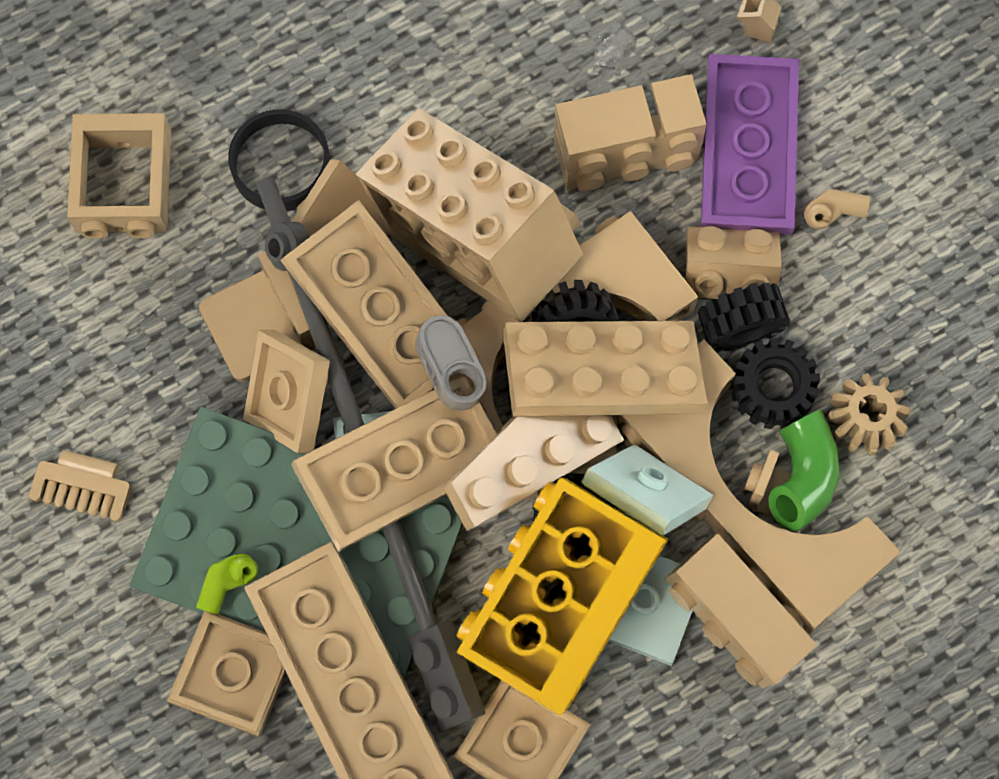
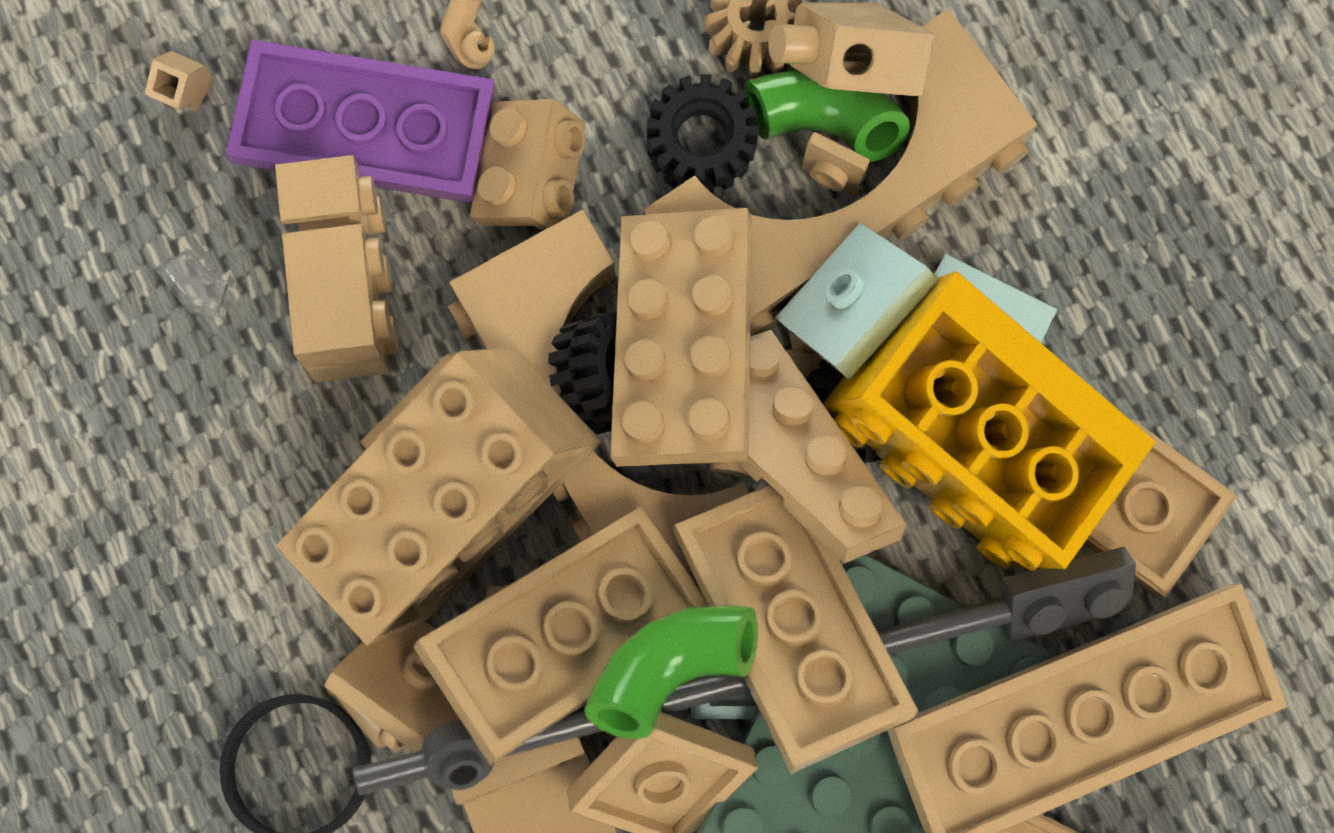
camera: 90 degrees left, 5 degrees up
light grey piece [415,315,487,411] -> none
tan brick [664,533,817,689] -> none
black tyre [697,283,790,352] -> none
none -> bright green cylinder [585,605,758,739]
none -> tan torso [769,2,934,96]

